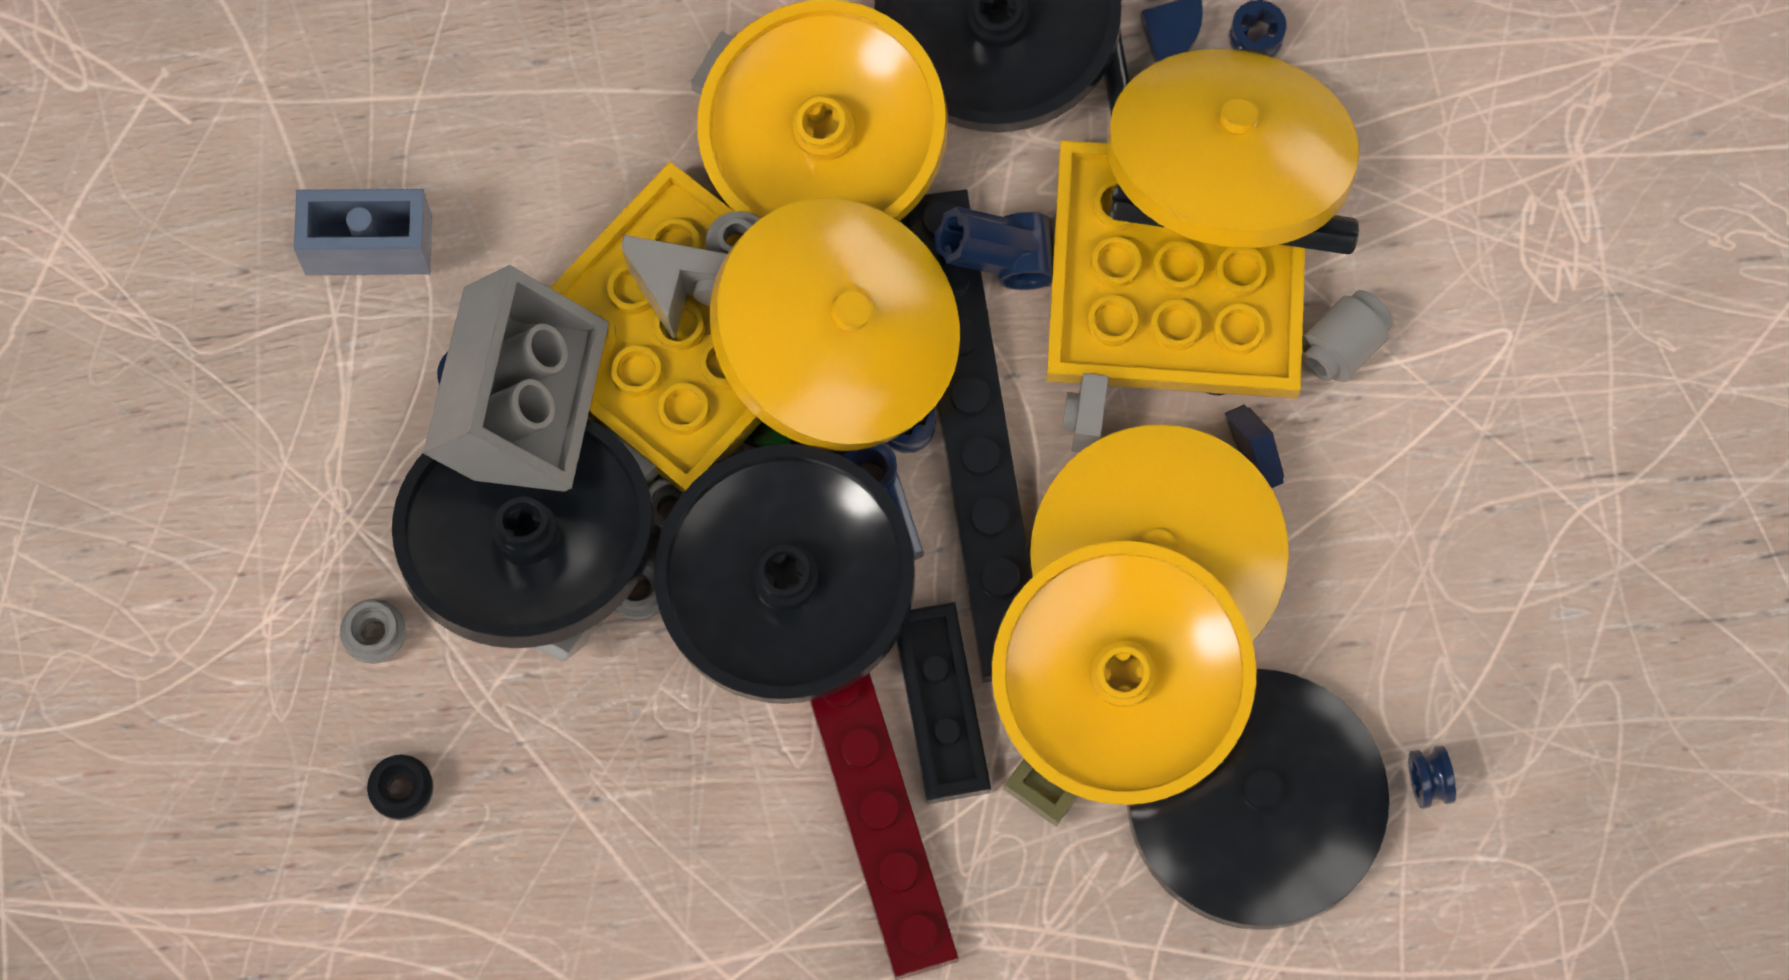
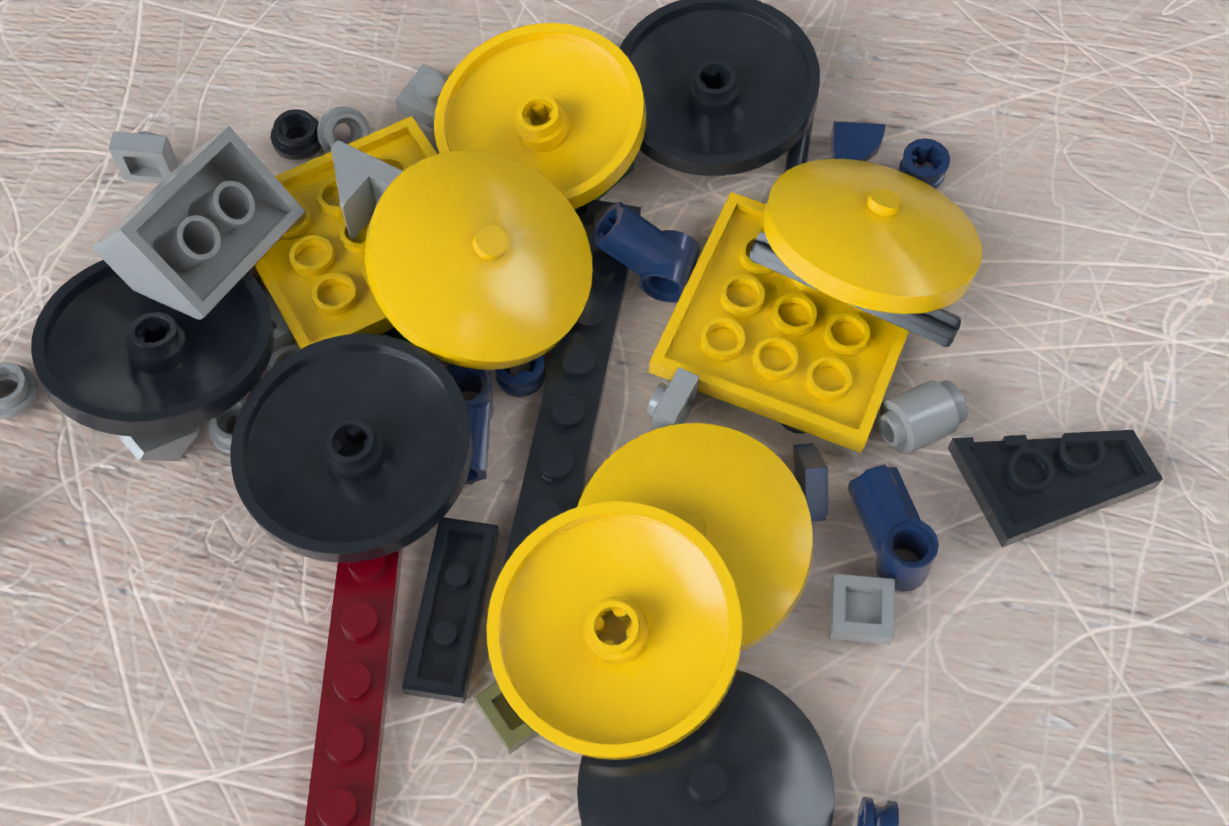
camera: 20 degrees right, 10 degrees down
sand blue brick [294,189,432,275] -> none
none -> light grey plate [109,131,179,183]
none -> black plate [270,109,321,160]
none -> light grey plate [317,106,370,153]
none -> light grey plate [395,64,449,129]
none -> light grey plate [829,573,895,645]
none -> dark blue piece [848,464,939,592]
none -> black wing [948,430,1163,548]

